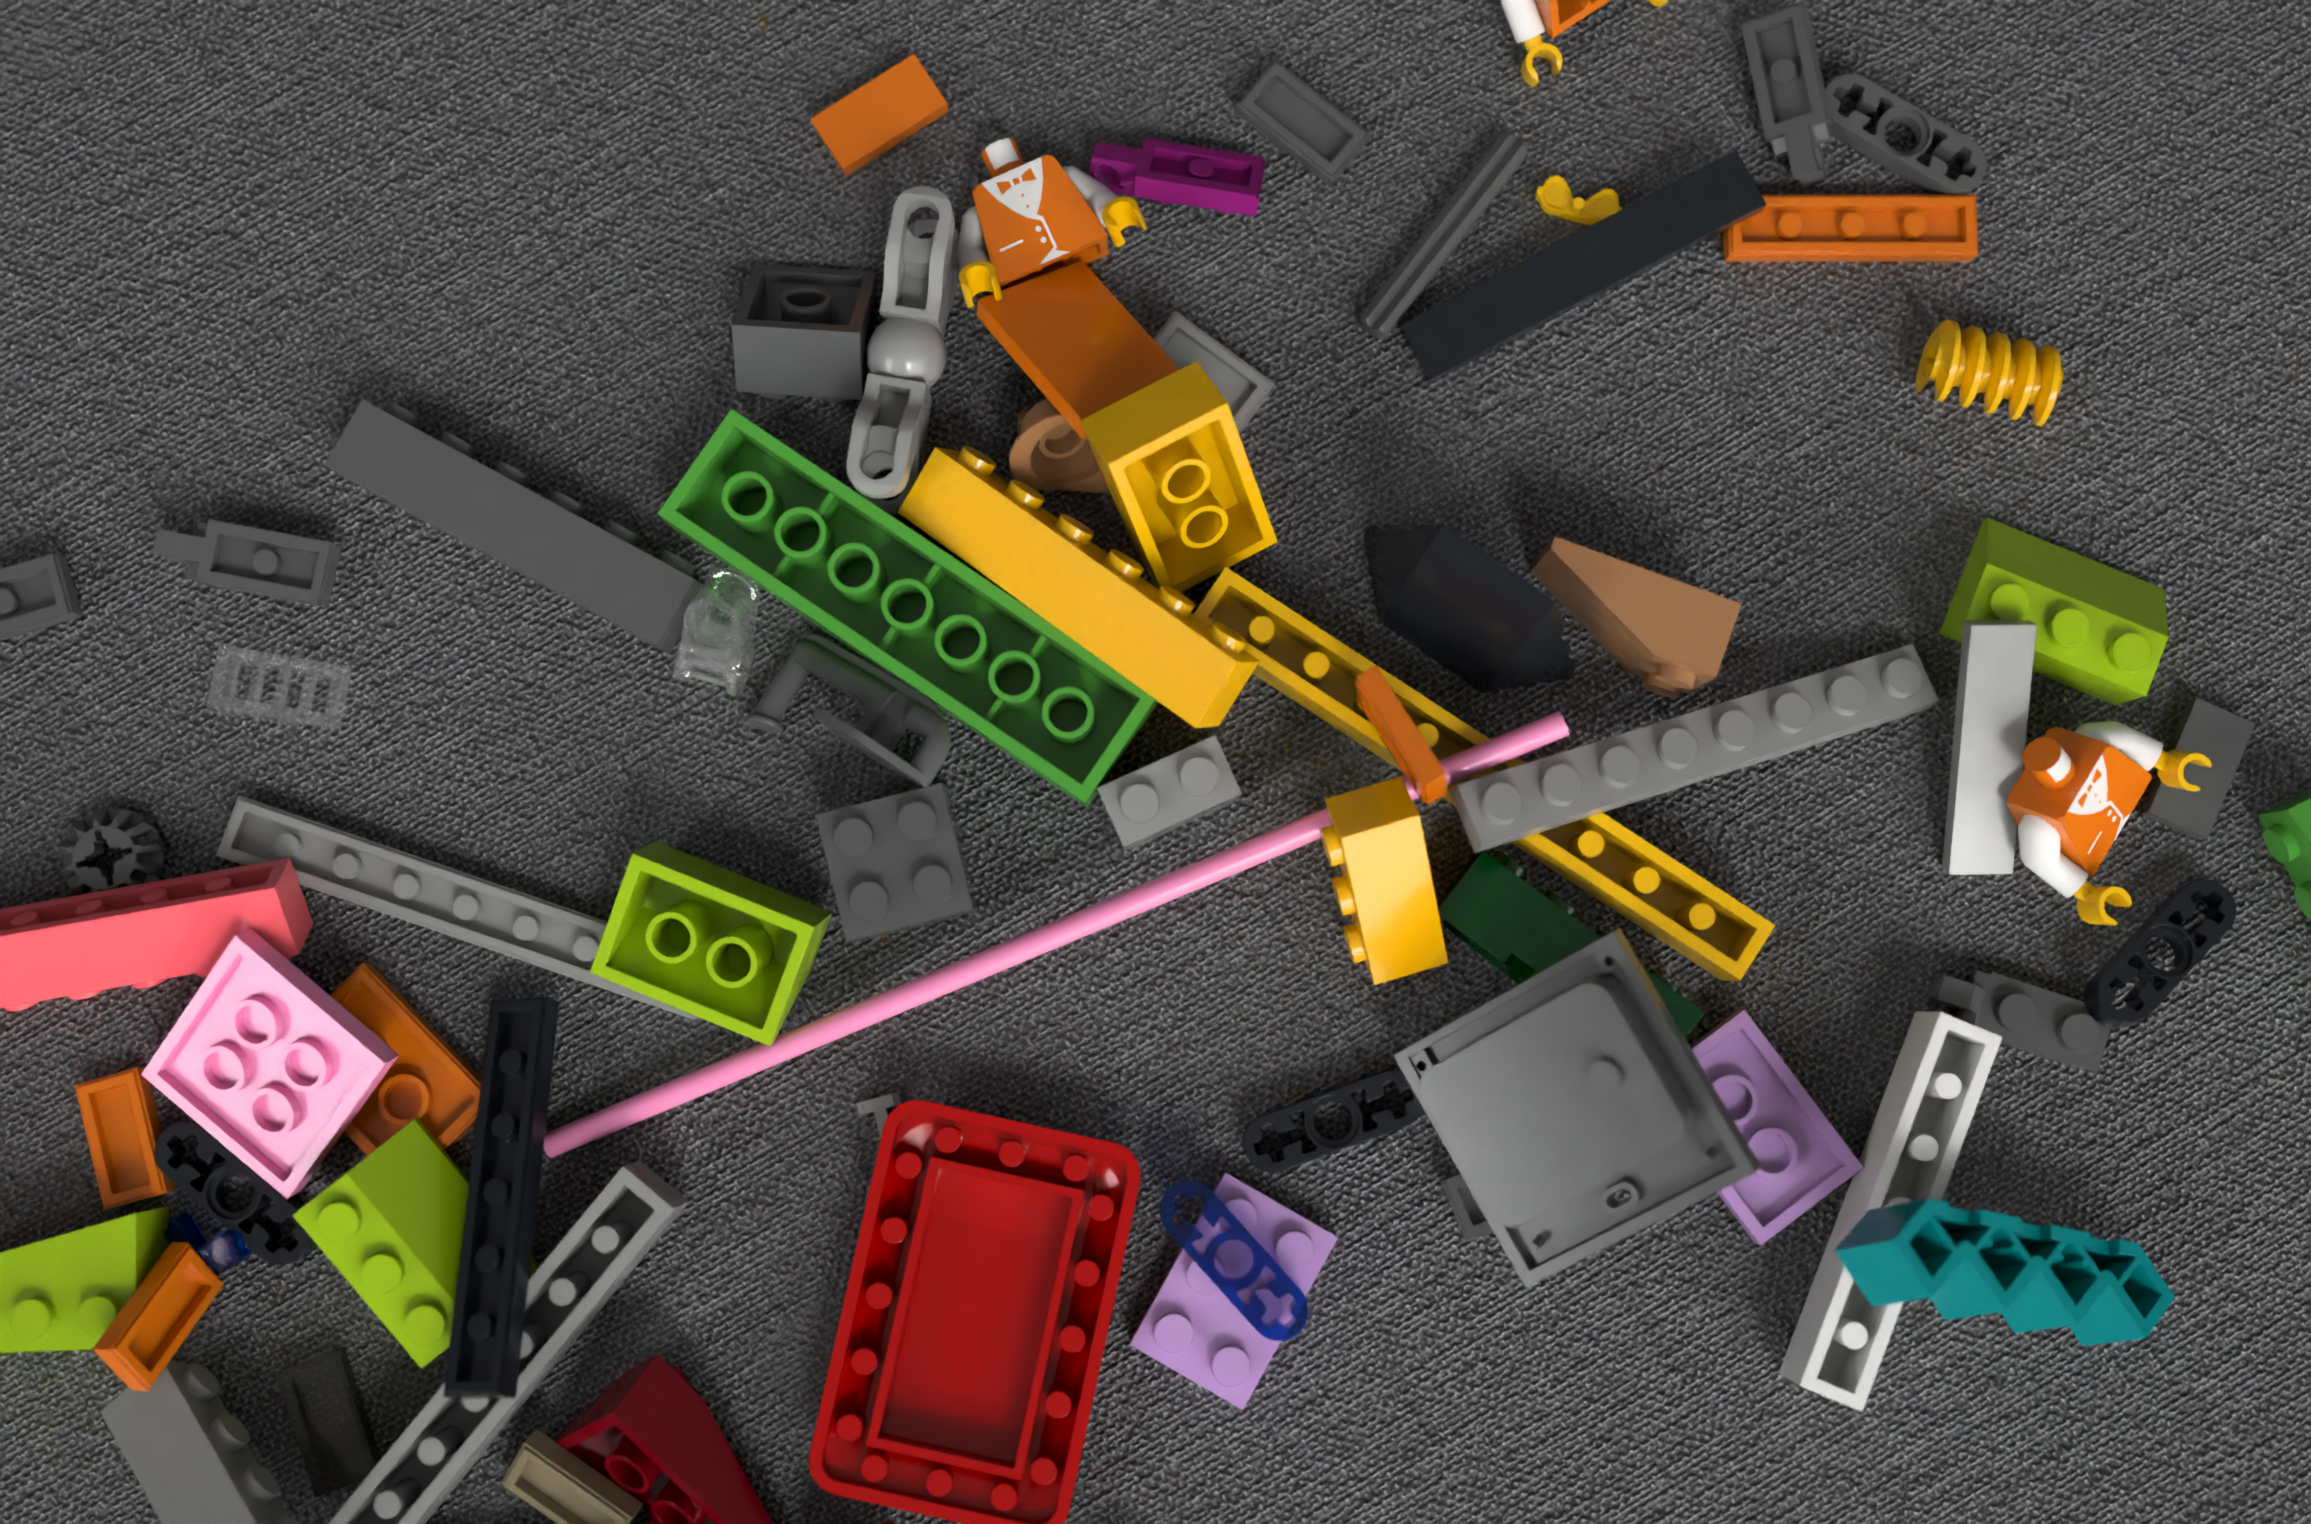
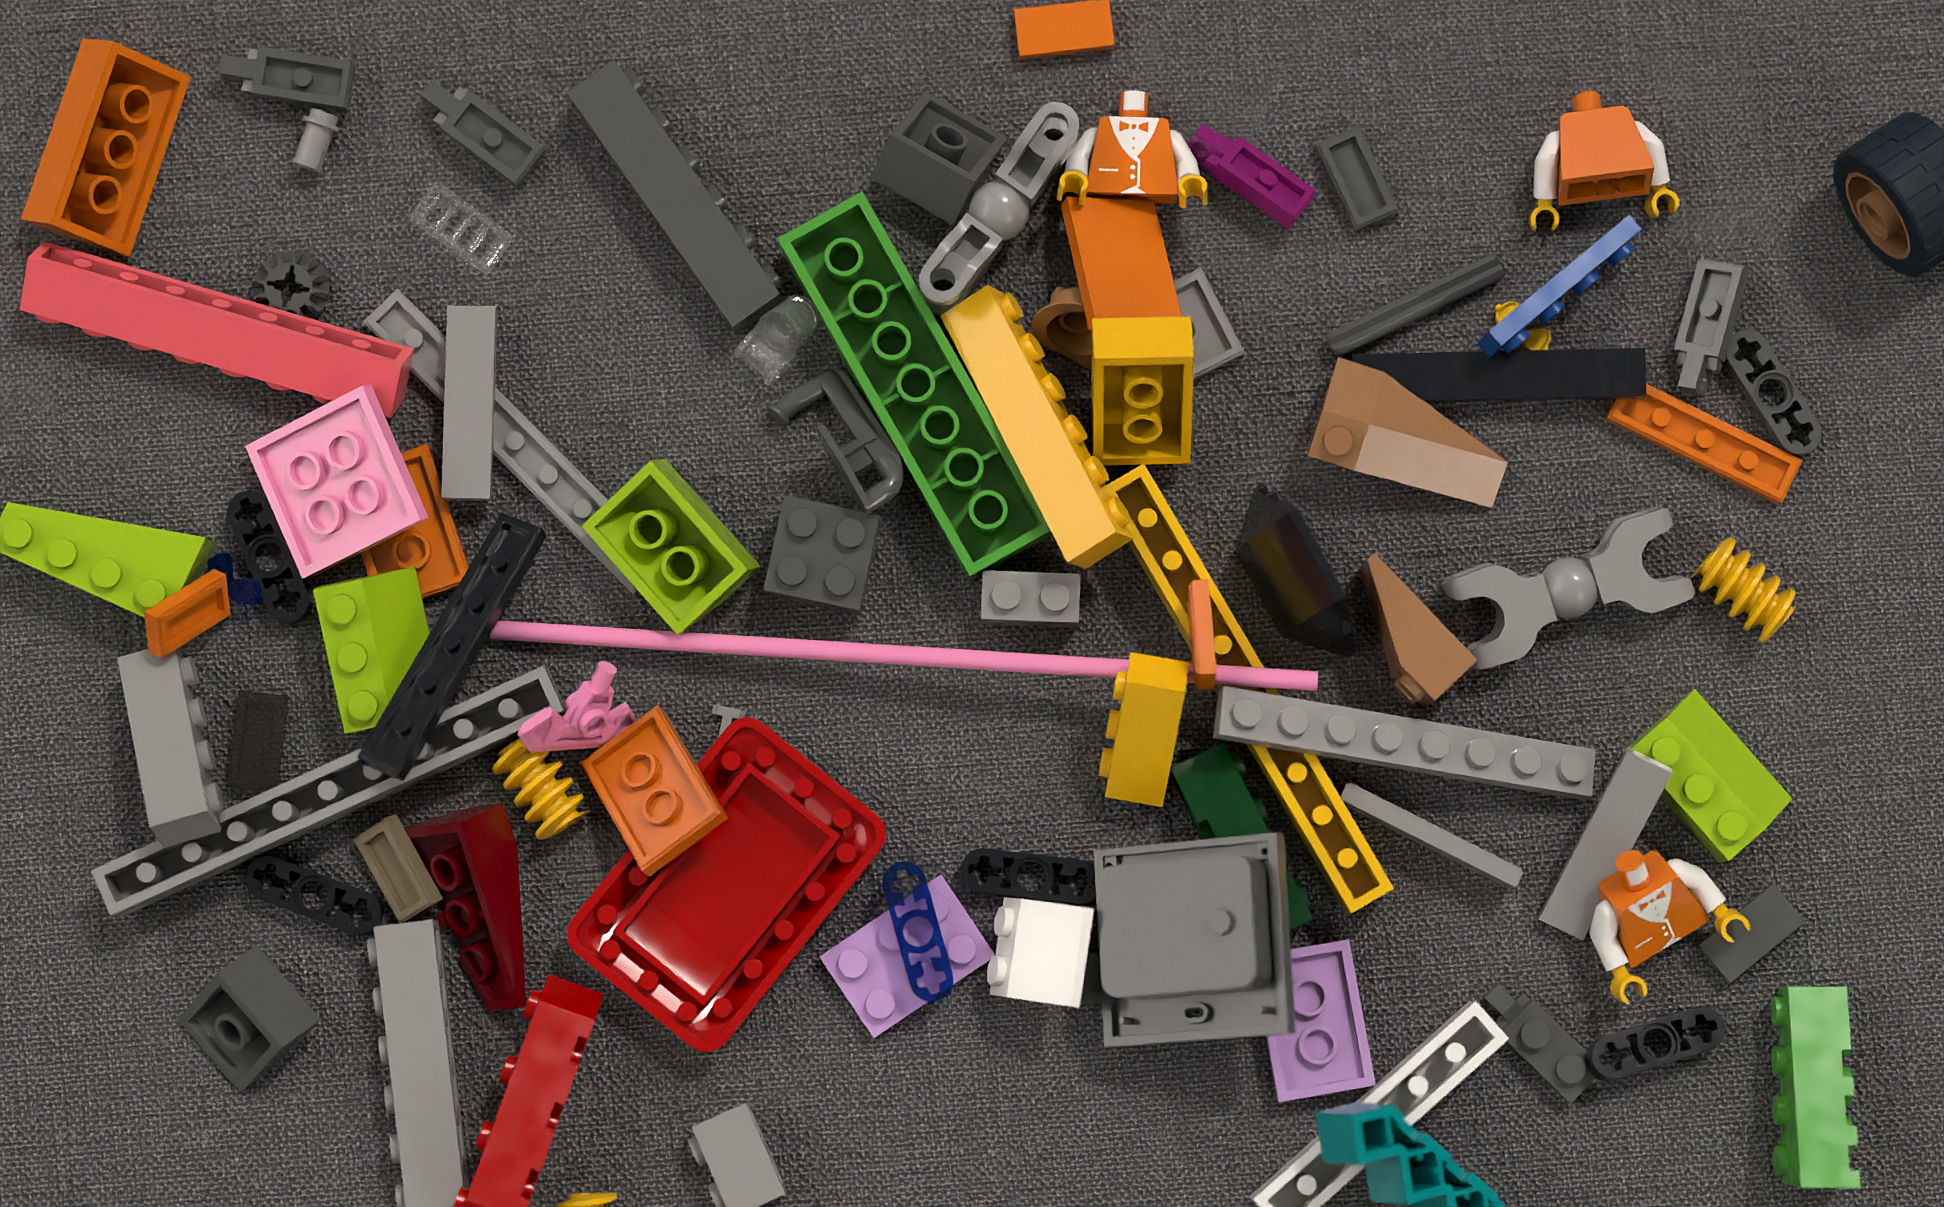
camera: 25 degrees right, 0 degrees up
orange tile [74,1067,176,1210] -> none
none -> light grey pin [292,108,340,173]
none -> light grey tile [441,305,497,501]
none -> yellow piece [492,738,591,840]
none -> bright pink piece [517,661,637,752]
none -> orange tile [580,705,728,877]
none -> white slope [987,897,1094,1008]
none -> medium nougat wedge [1308,357,1508,508]
none -> light grey tile [1339,783,1523,889]
none -> light grey piece [1442,507,1695,669]
none -> plate [1477,215,1642,358]

